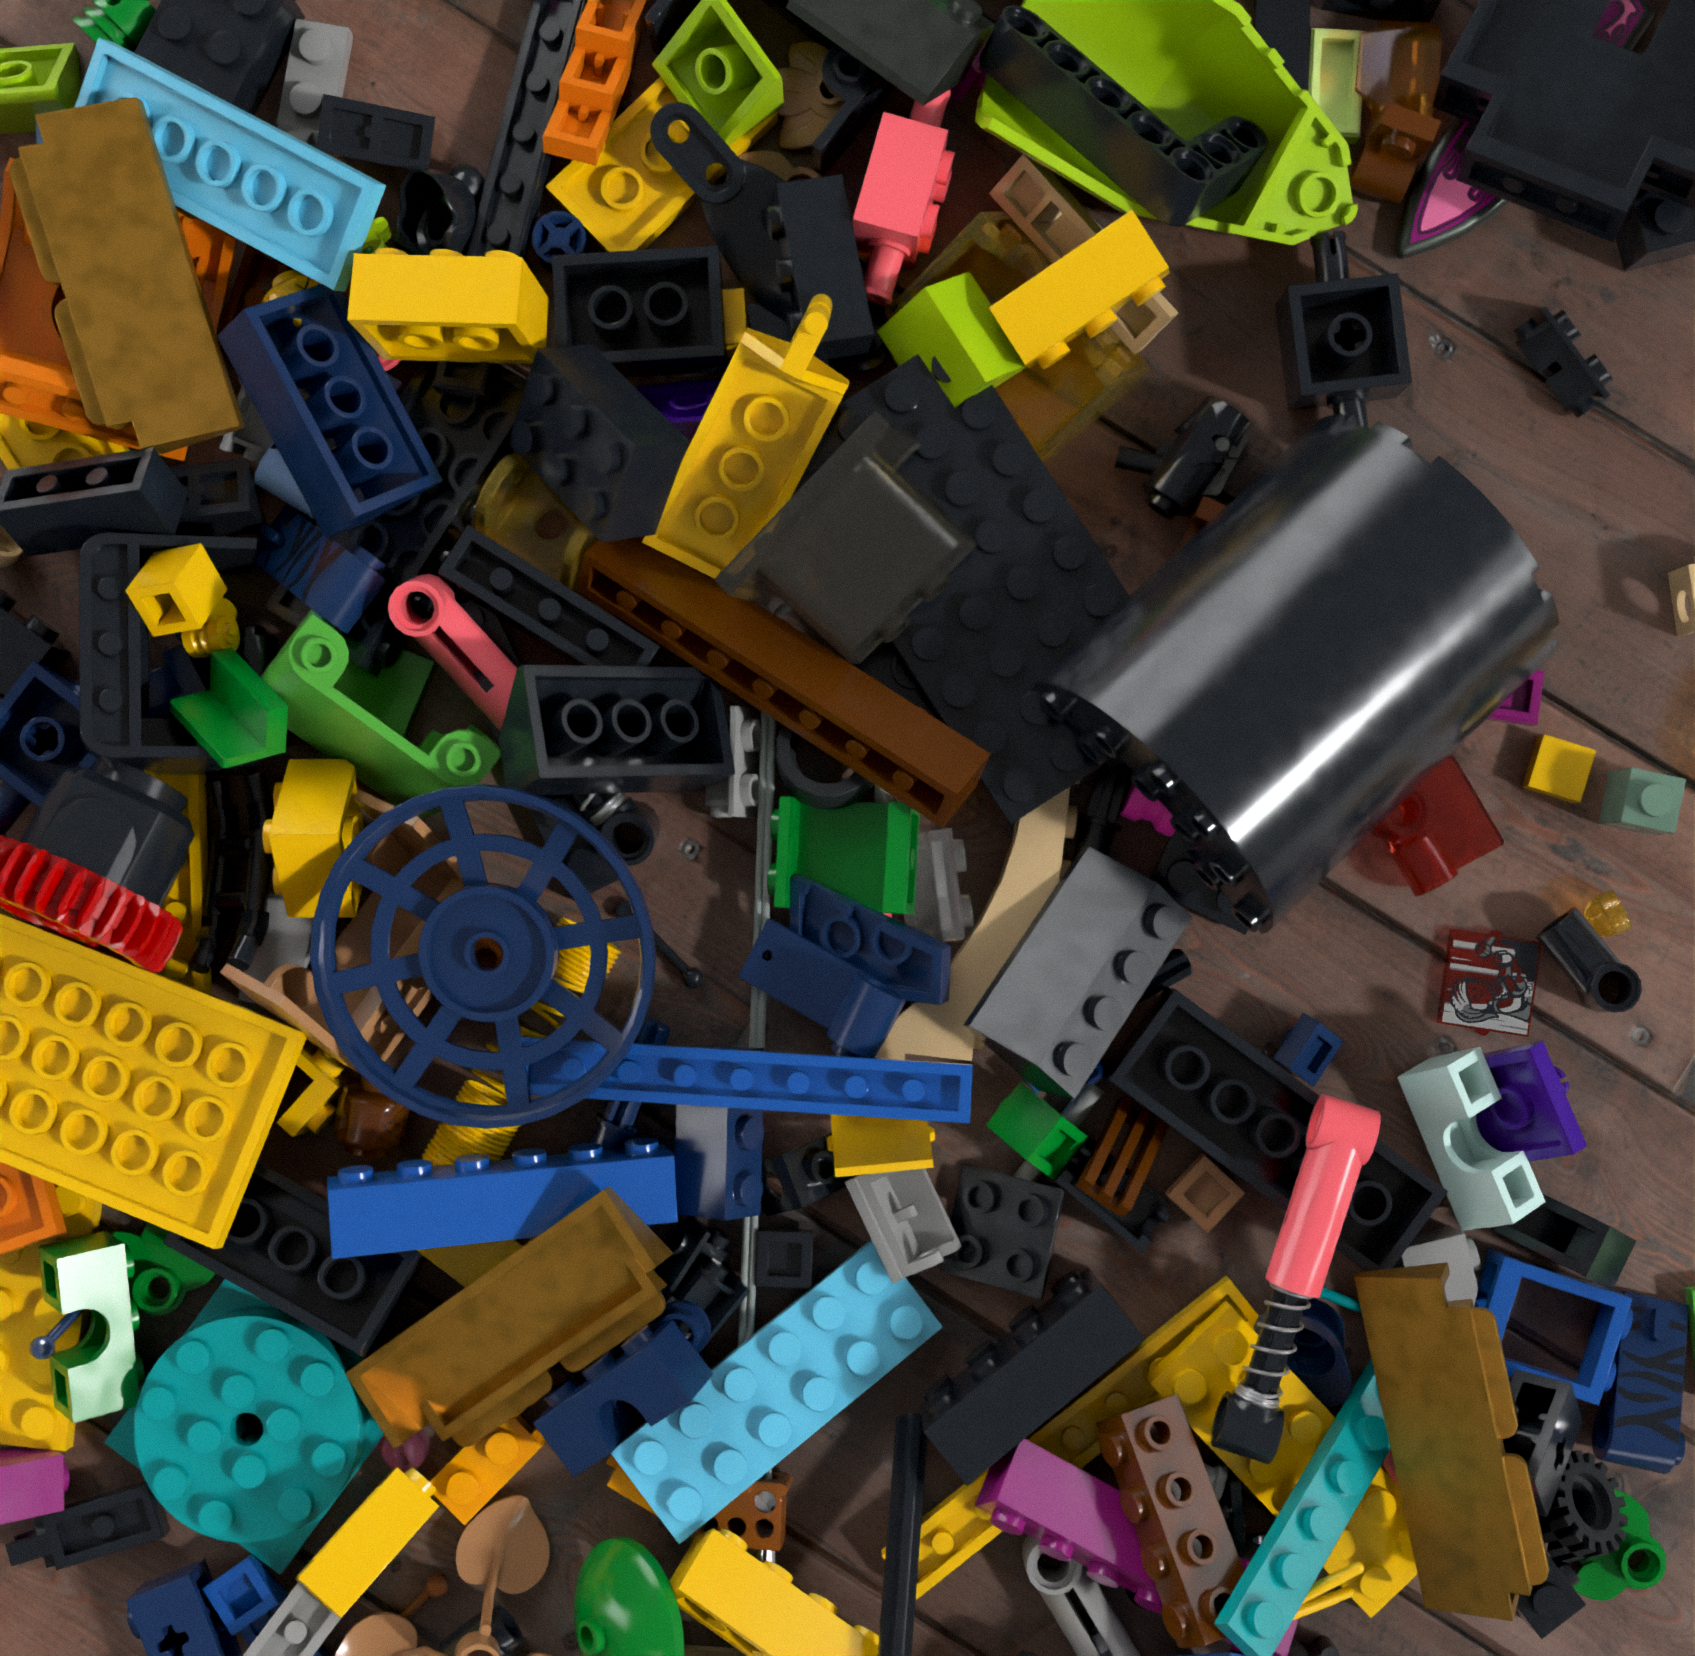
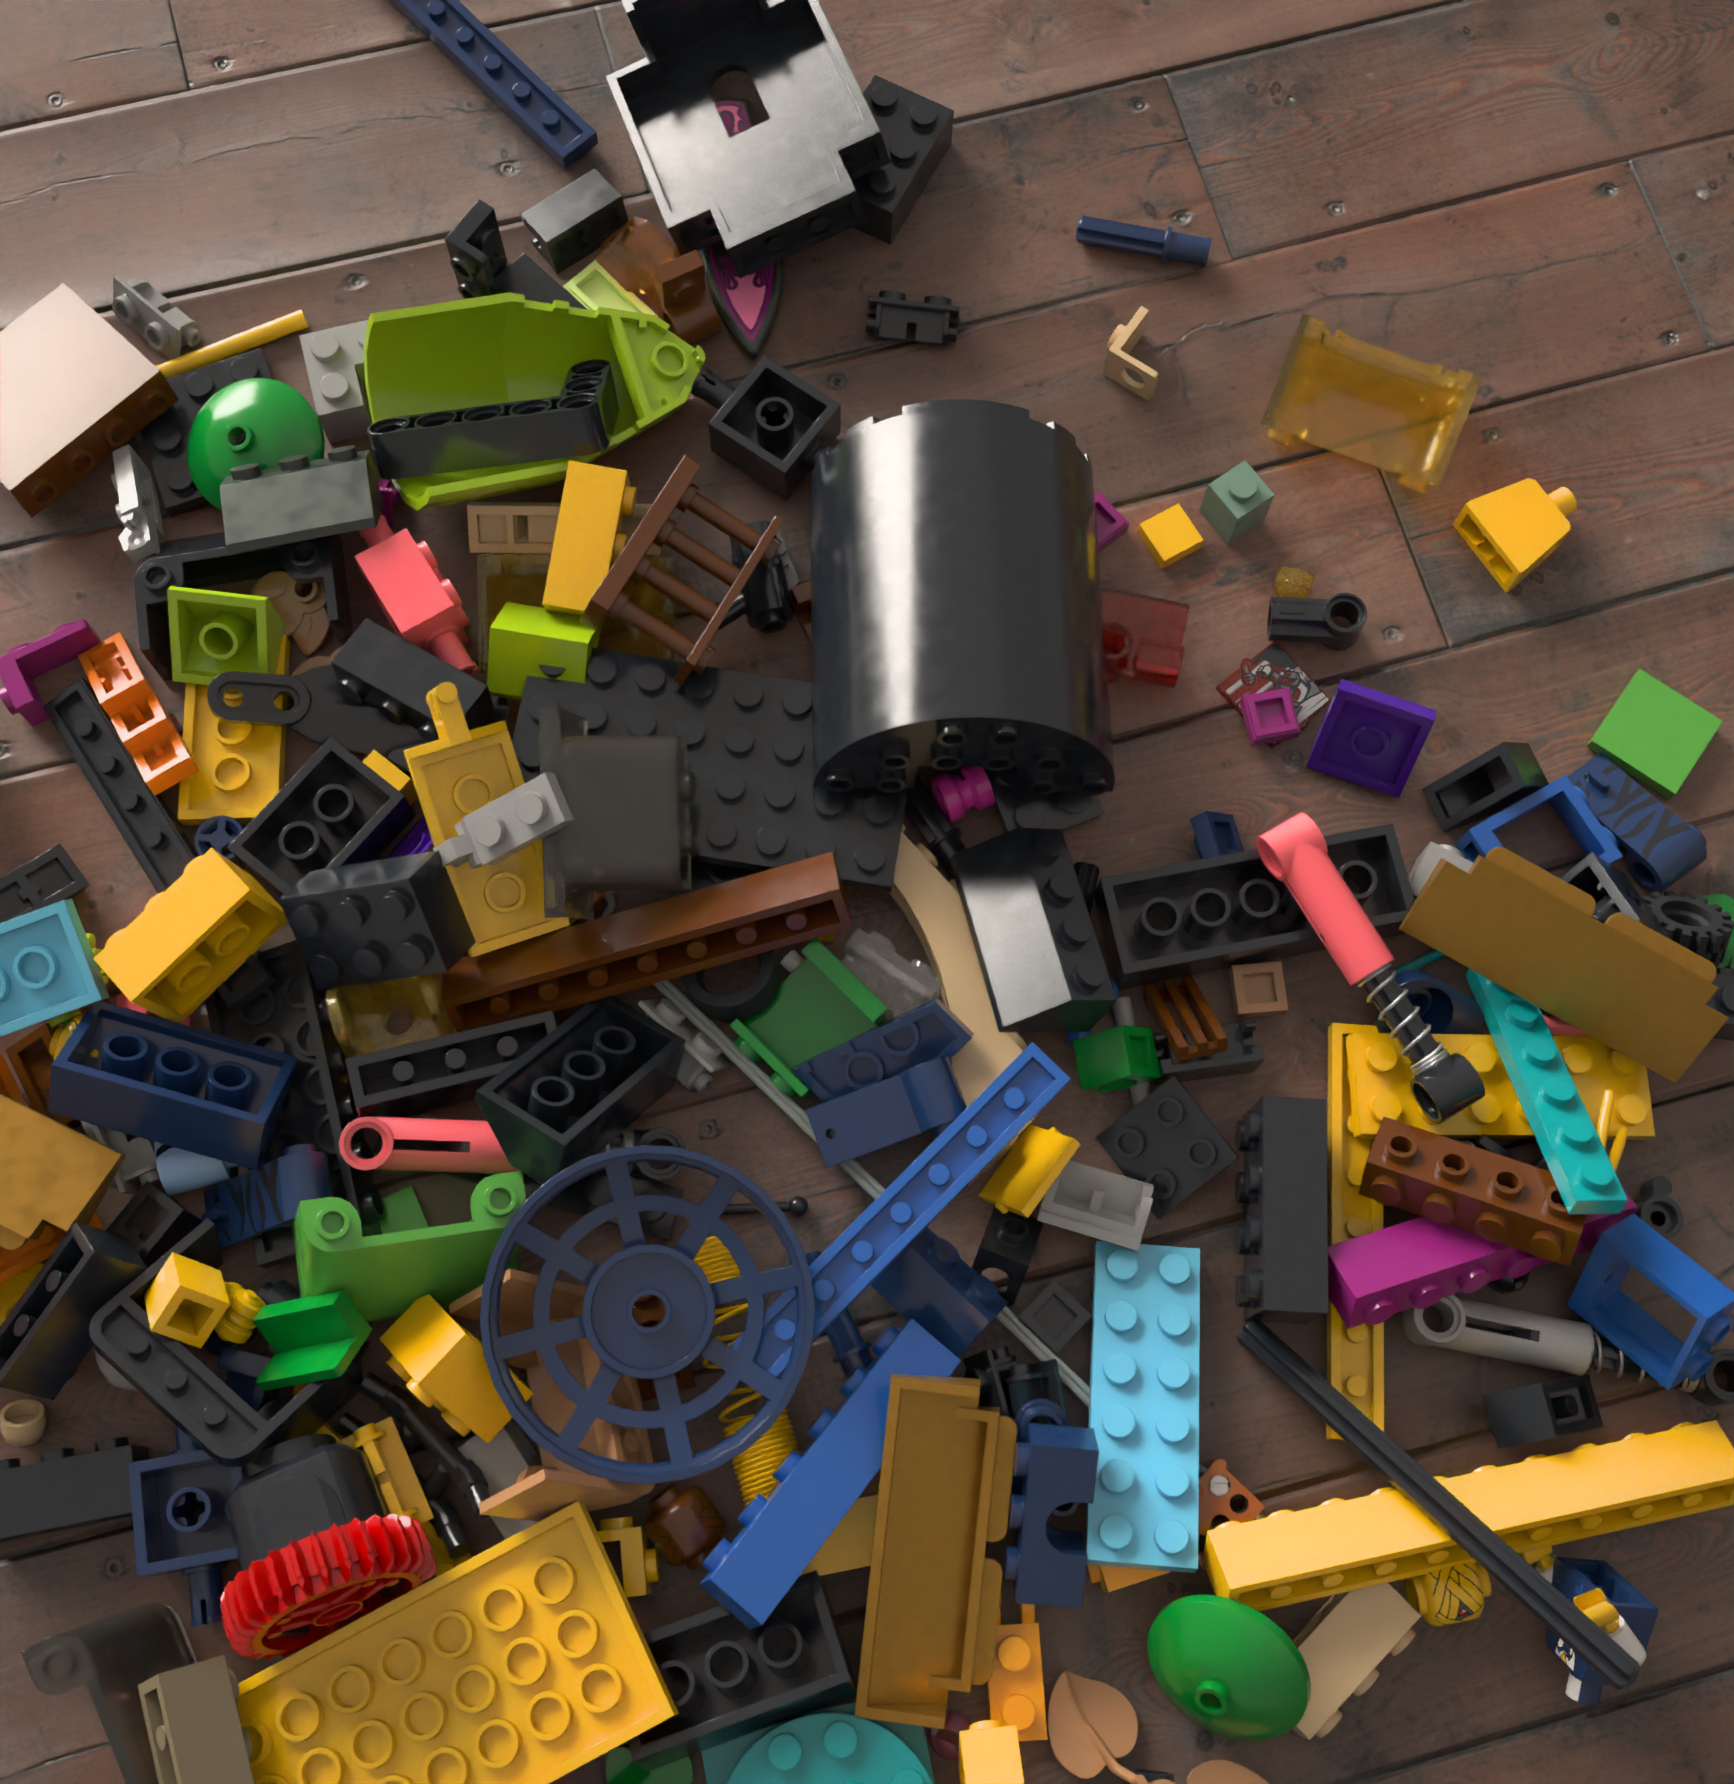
camera: 50 degrees left, 15 degrees down
black hair [392,164,485,255] -> none
light aqua arch [1397,1047,1545,1231] -> none
none -> yellow hinge [340,1416,434,1524]
none -> light grey hinge [433,772,575,869]
none -> reddish brown fence [579,455,784,685]
none -> magenta tile [1239,688,1301,746]

